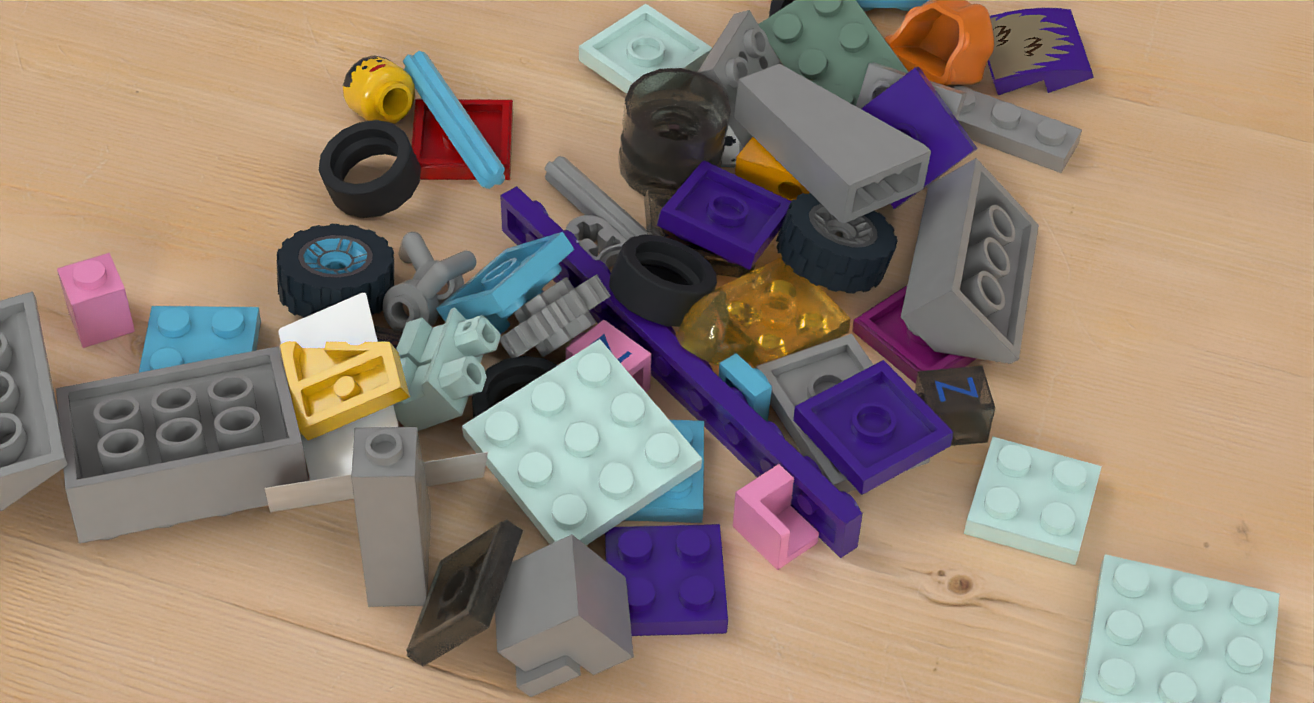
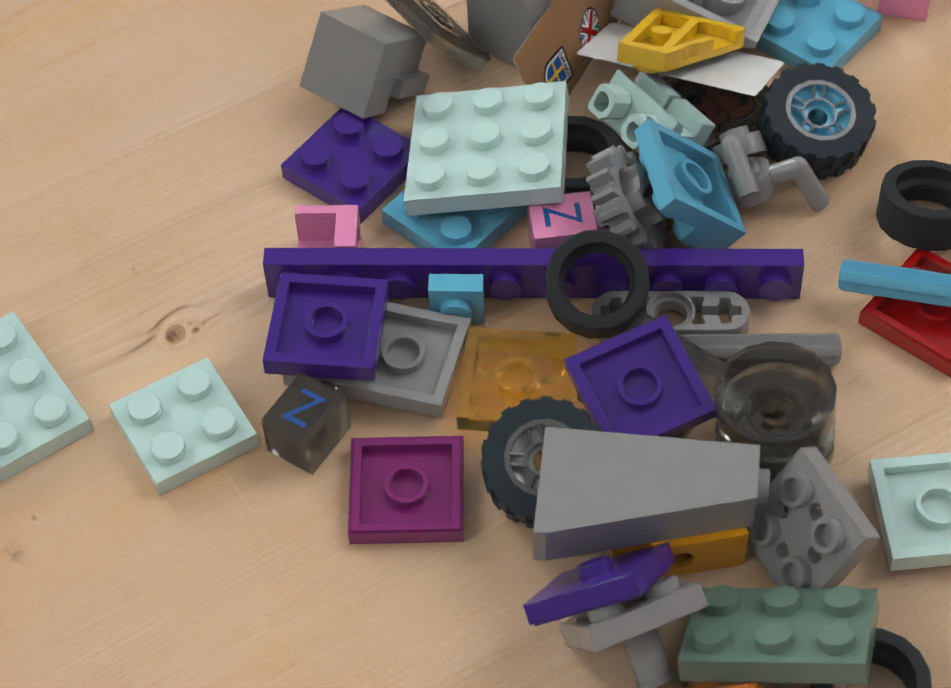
camera: 135 degrees right, 5 degrees up
clear yellow plate [676,291,758,365] -> none
light grey slope [901,158,1039,364] -> none

